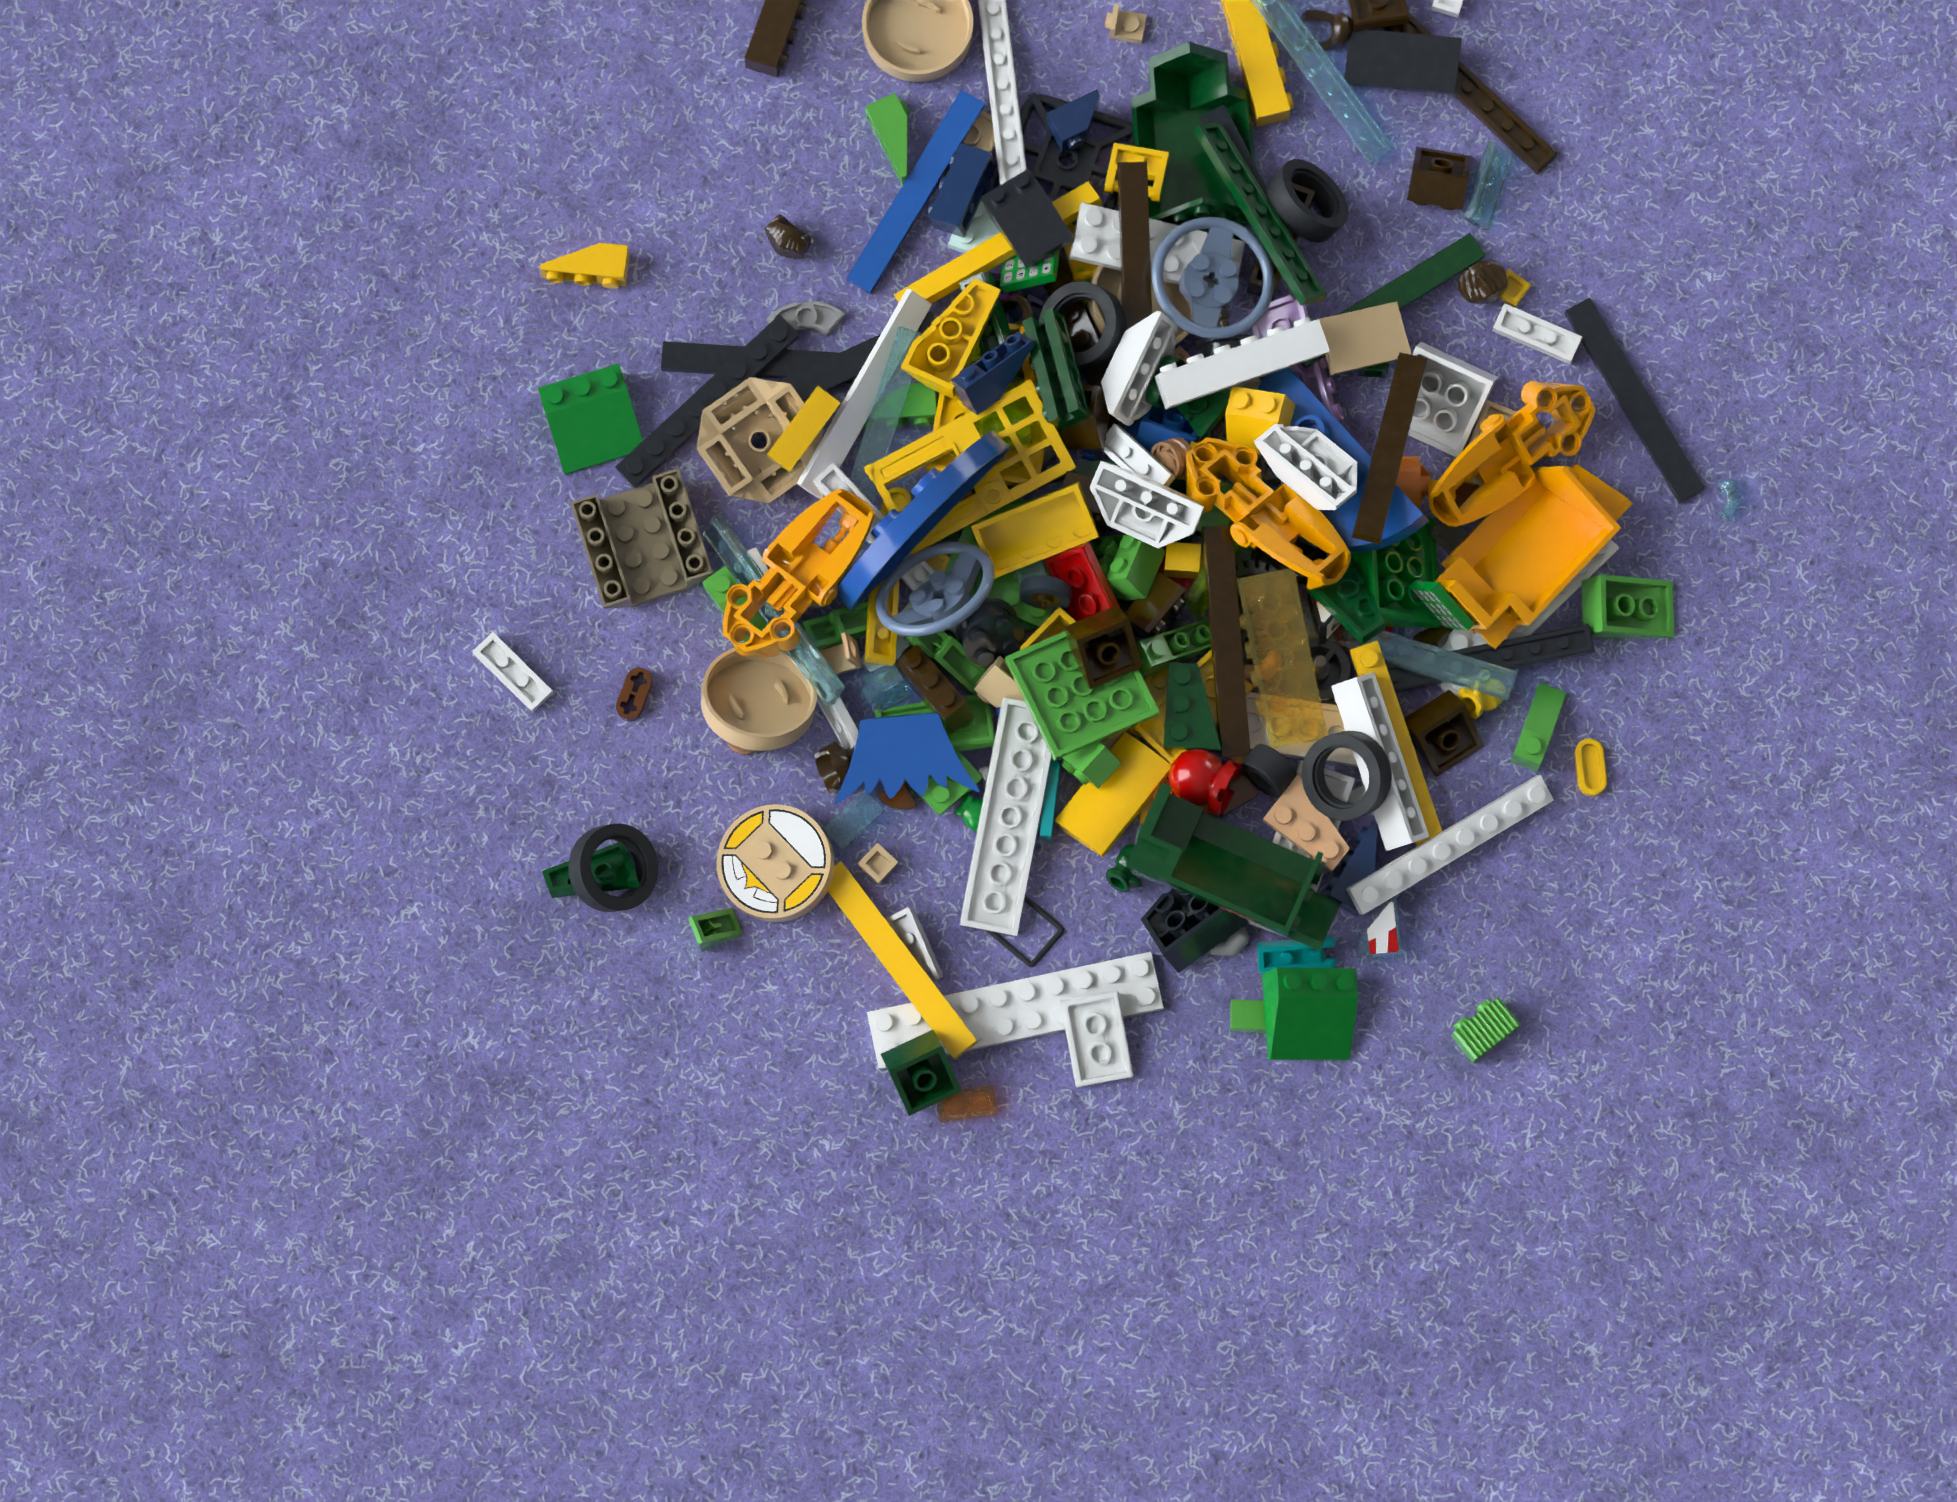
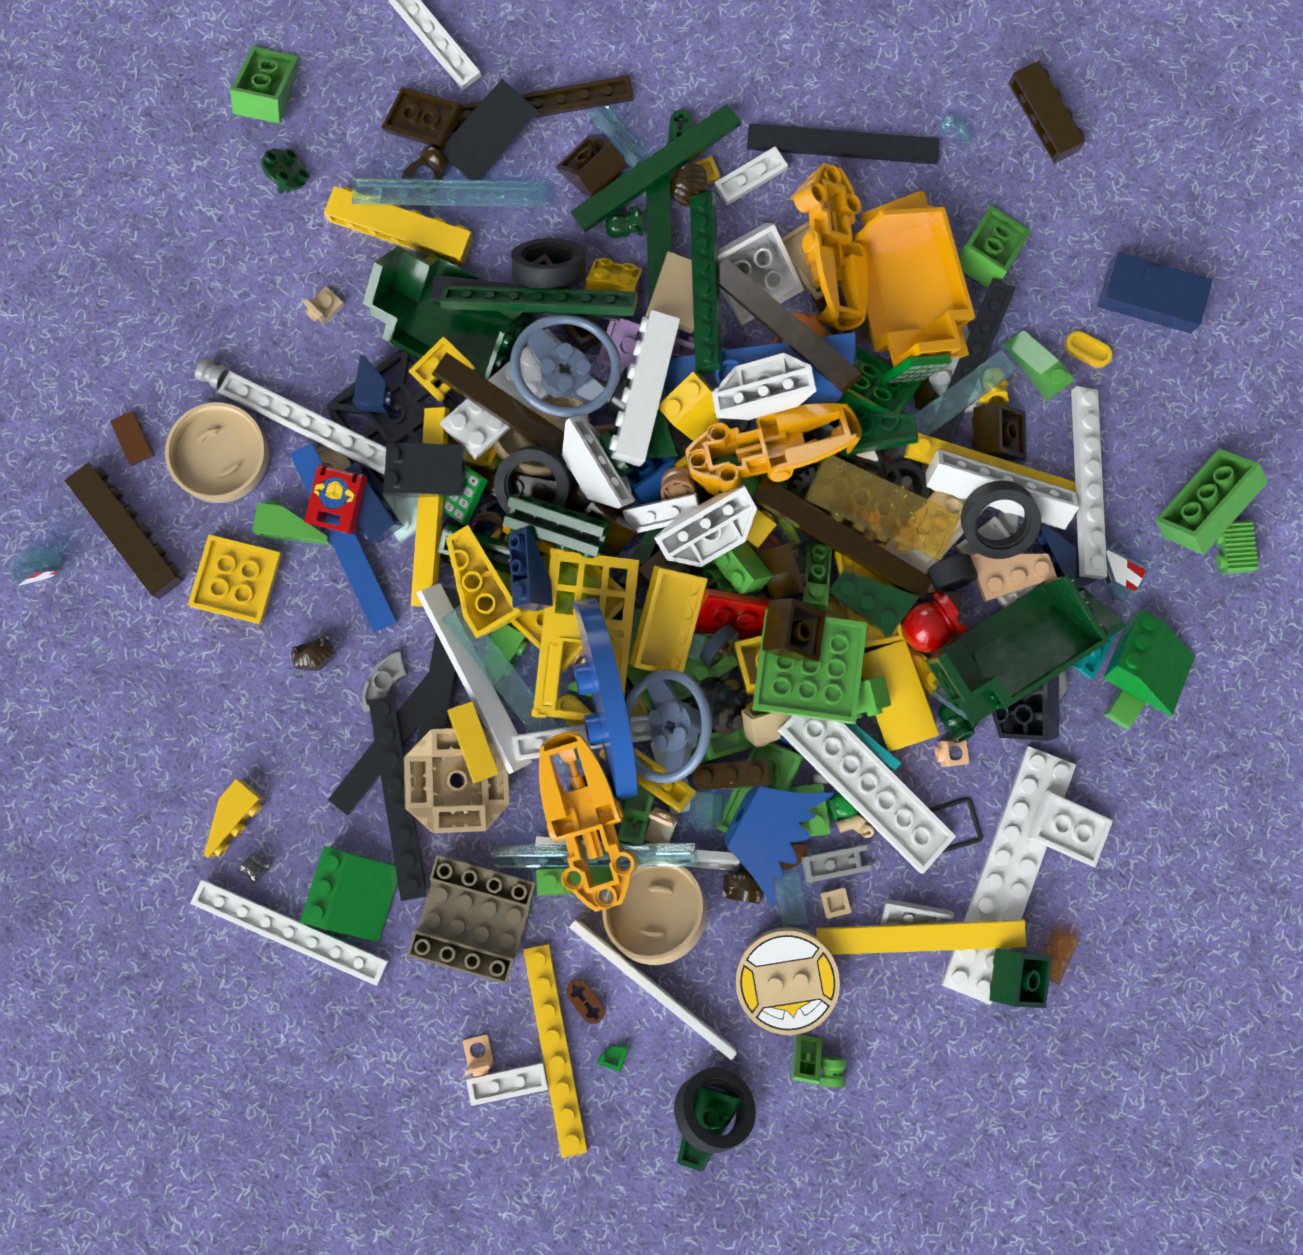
camera: 60 degrees left, 5 degrees up
none -> yellow plate [188,534,282,625]
none -> white plate [190,880,389,986]
none -> clear smoke wheel [238,852,271,884]
none -> red container [304,465,367,535]
none -> light nougat bracket [463,1034,494,1076]
none -> yellow plate [523,944,588,1158]
none -> white tile [569,919,737,1060]
none -> dark green tile [570,104,741,233]
none -> yellow slope [585,258,642,292]
none -> green tile [596,1045,629,1072]
none -> dark green animal [605,207,643,238]
none -> dark green beam [668,109,692,144]
none -> dark green plate [690,190,723,375]
none -> light grey hinge [801,844,873,883]
none -> bright green wheel [820,1056,847,1087]
none -> tan arm [836,814,875,838]
none -> light nougat bracket [935,740,969,767]
none -> dark brown brick [1008,61,1085,164]
none -> dark blue brick [1098,252,1213,334]
none -> bright green brick [1156,449,1268,555]

